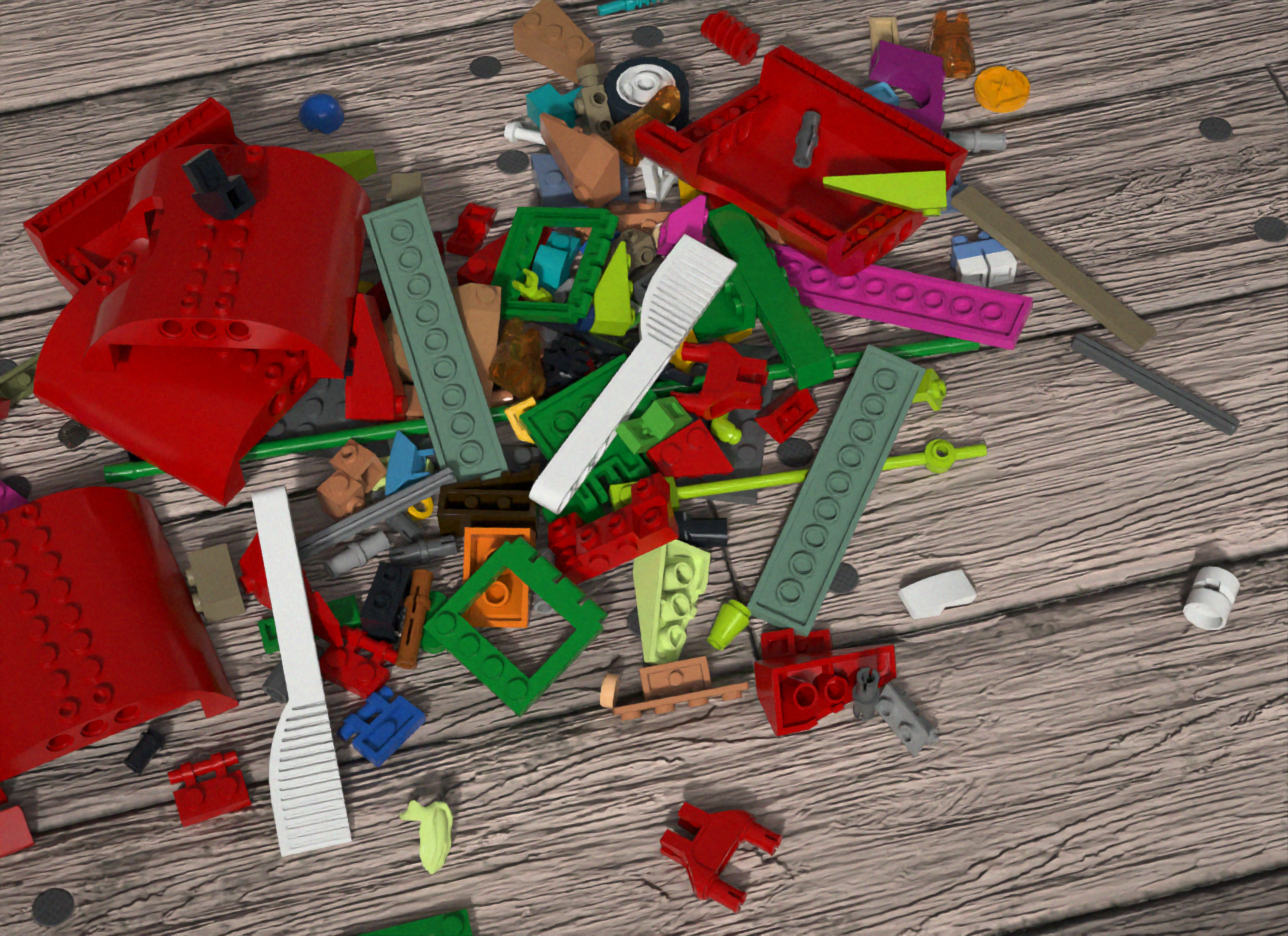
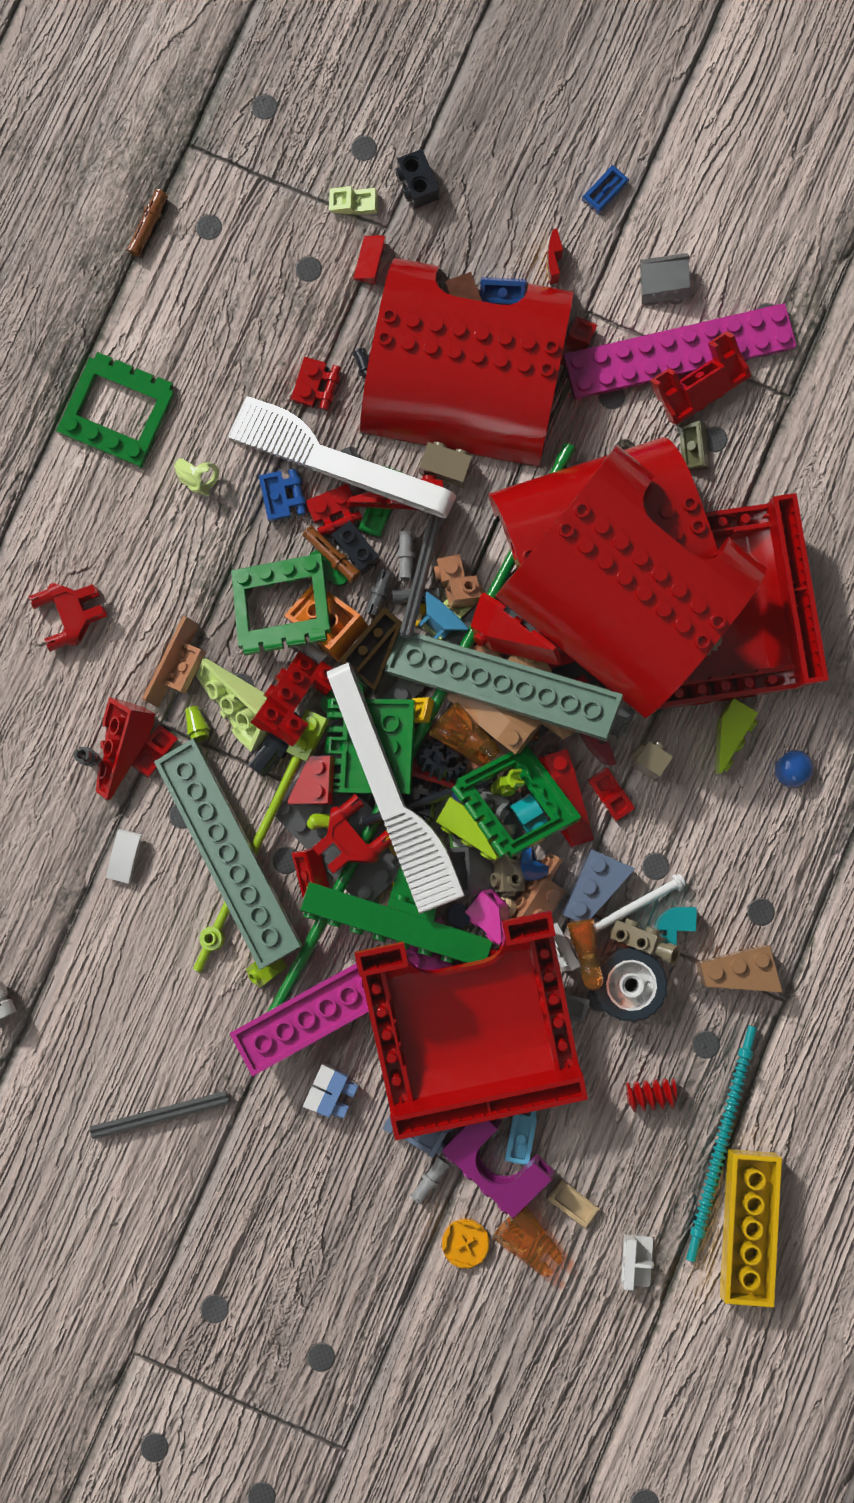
camera: 130 degrees right, 30 degrees up
black brick [181,149,257,221] -> none
nougat wedge [539,112,621,208] -> none
light nougat tile [600,673,620,709] -> none
bright green slope [615,396,693,455] -> none
dark grey pin [793,111,821,168] -> none
lime wedge [823,171,947,217] -> none
light grey hinge [875,683,939,757] -> none
dark tan tile [950,185,1157,351] -> none

